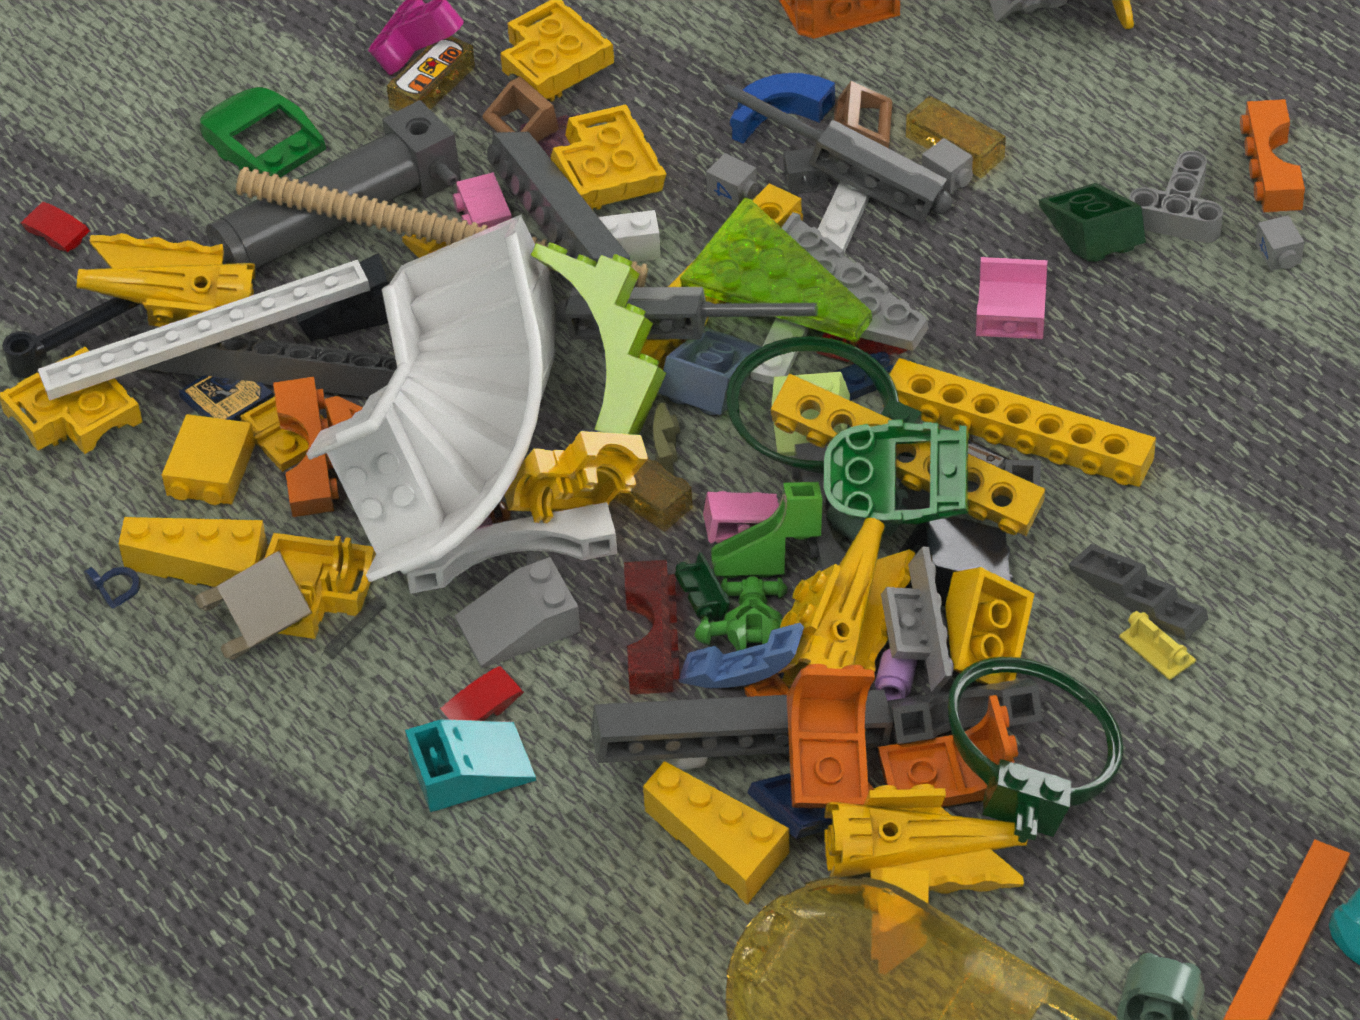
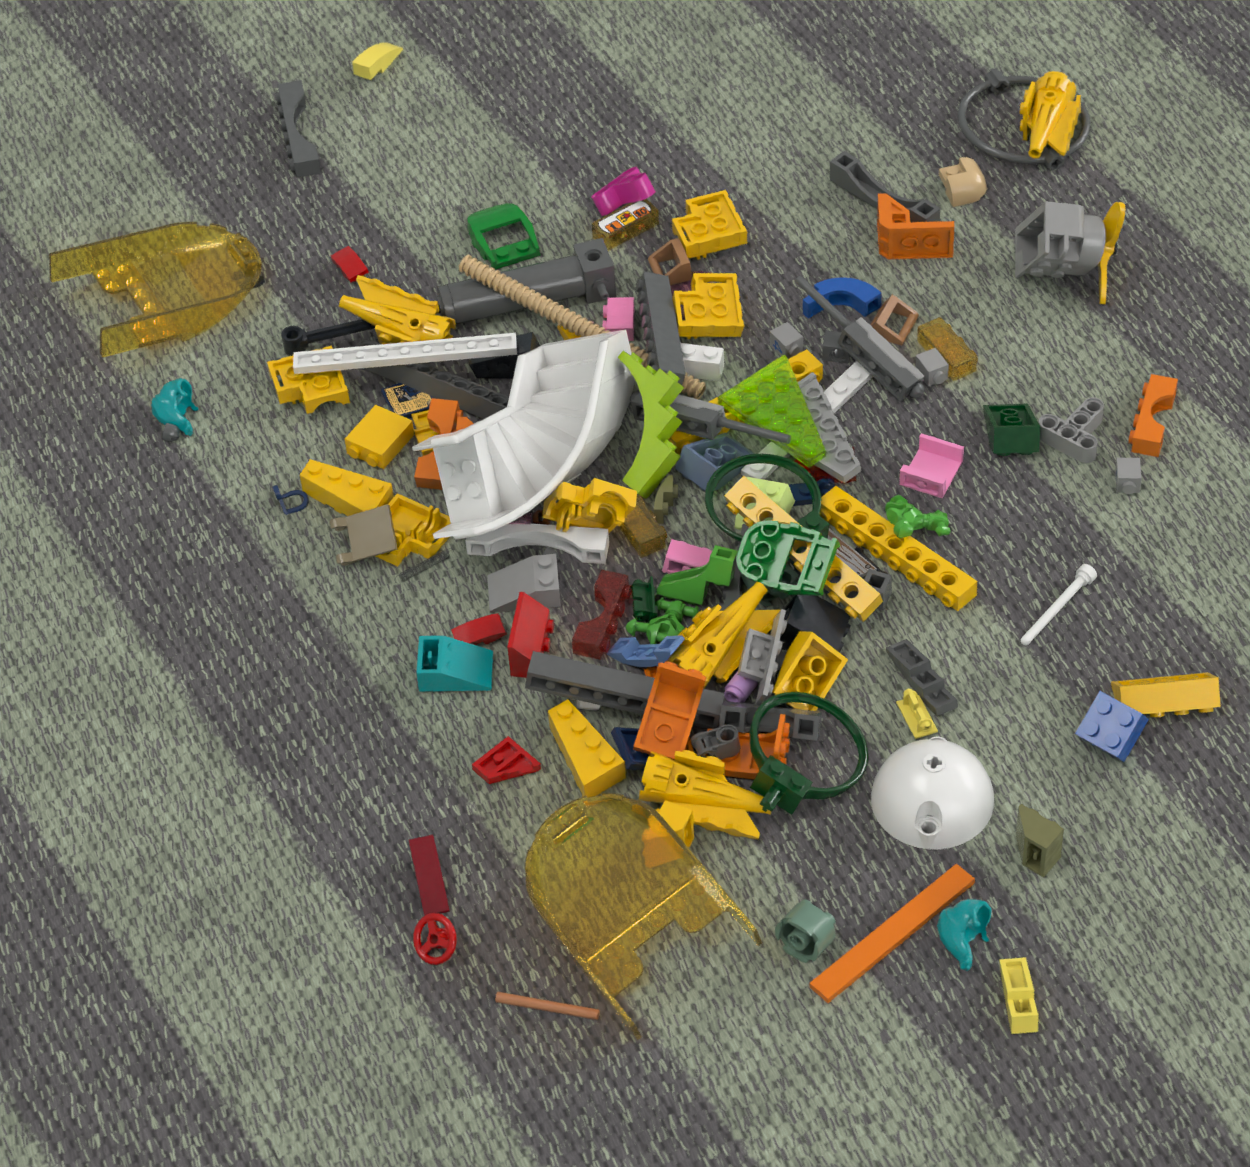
camera: 20 degrees right, 0 degrees up
none -> red wing [472,736,541,784]
none -> red slope [507,592,554,678]
none -> dark grey piece [690,725,741,760]
none -> white piece [871,737,994,849]
none -> bright green piece [885,495,951,539]
none -> white piece [1021,564,1097,645]

